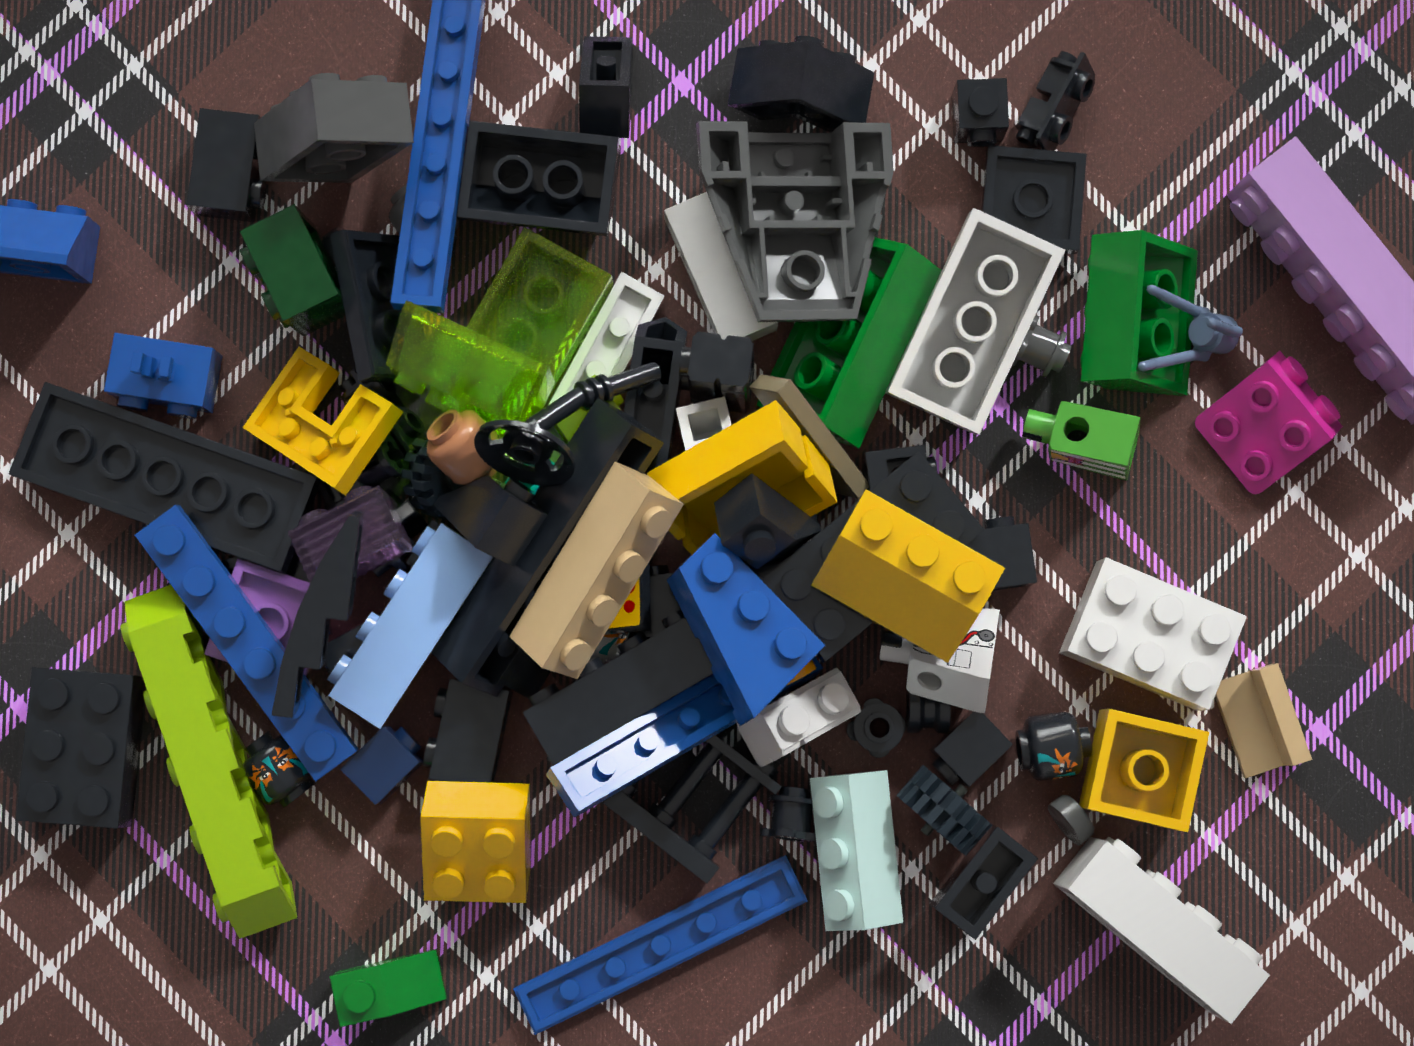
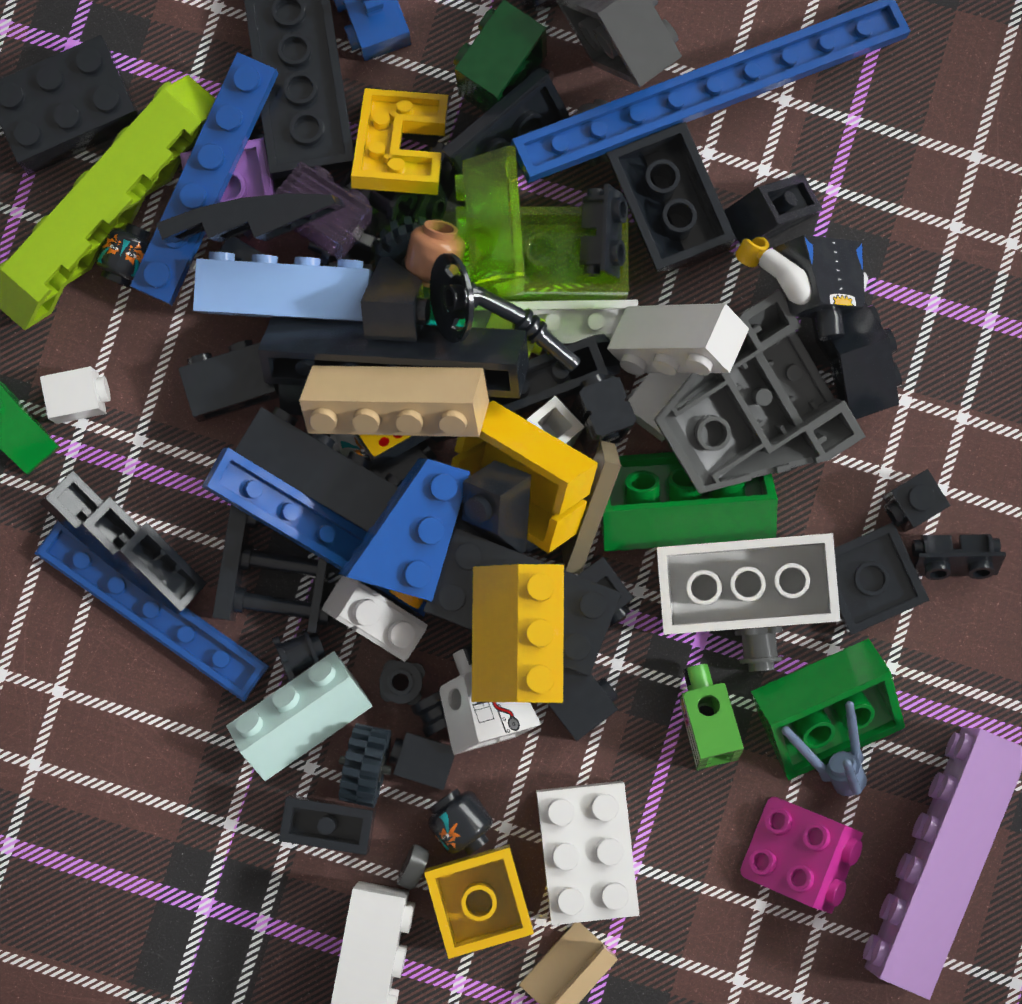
camera: 60 degrees right, 0 degrees up
dark blue brick [340,726,424,805] -> none
yellow brick [420,781,531,903] -> none
none -> black slope [39,471,207,614]
none -> white brick [40,366,111,424]
none -> black hinge [579,184,628,279]
none -> white brick [607,303,749,376]
none -> black torso [735,235,868,341]

